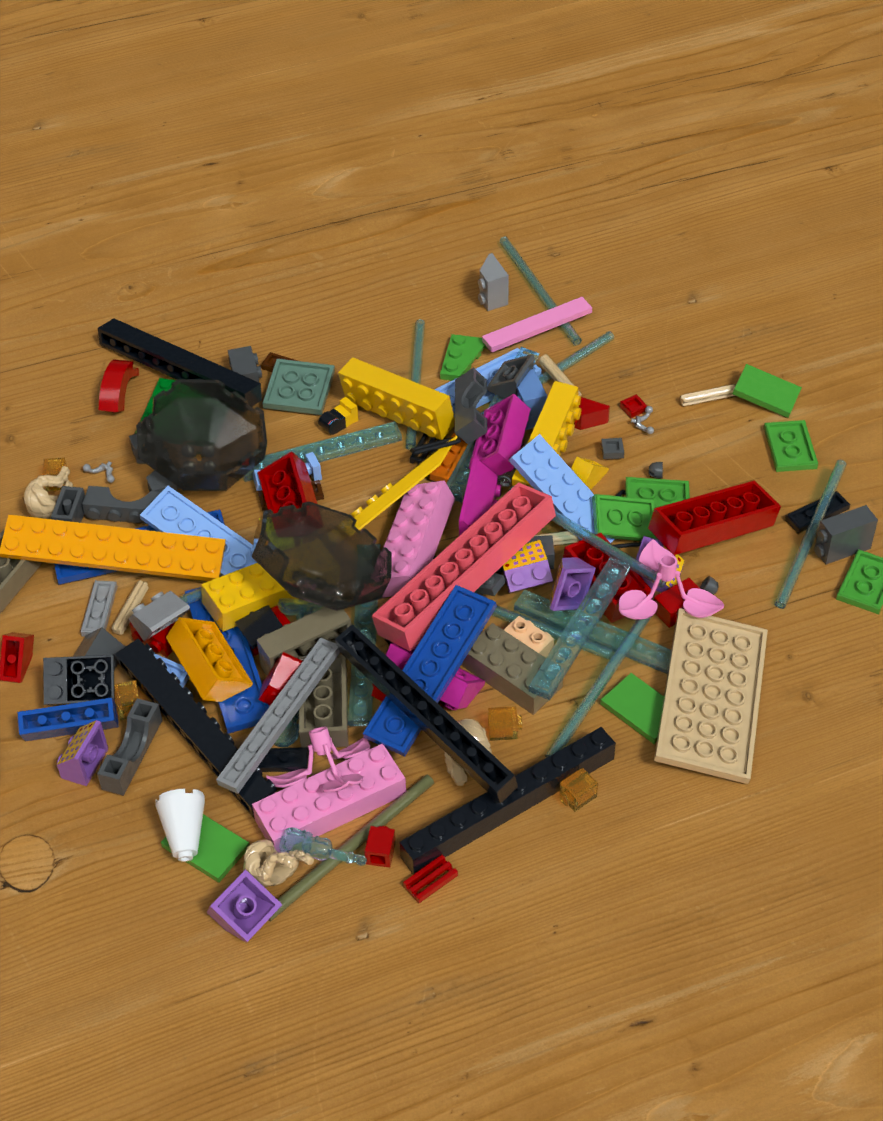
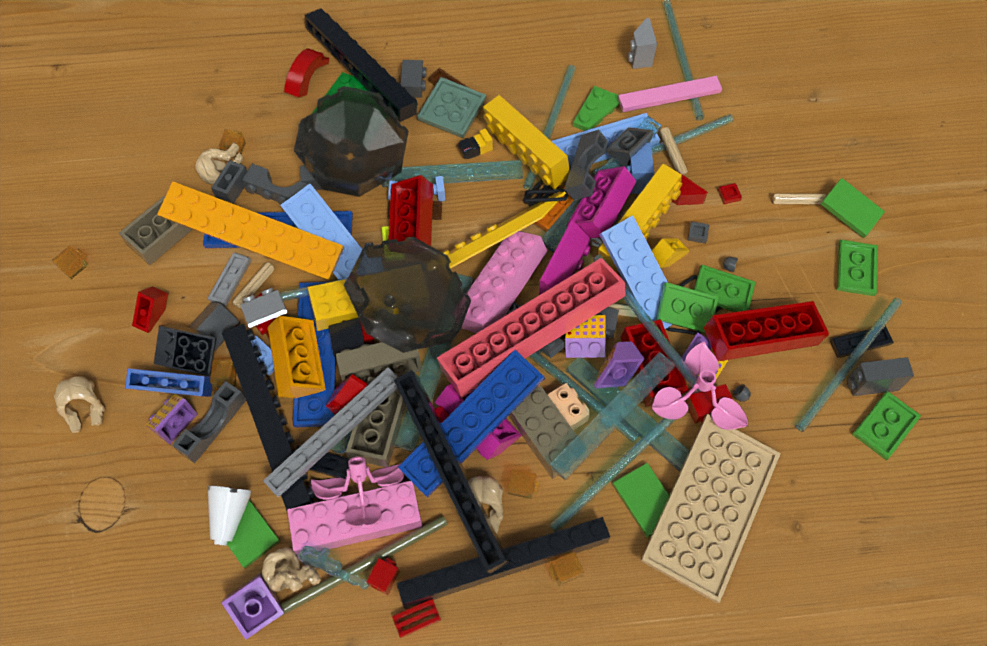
camera: 15 degrees right, 15 degrees up
light grey piece [83,461,115,483] -> none
light grey piece [630,406,654,434] -> none

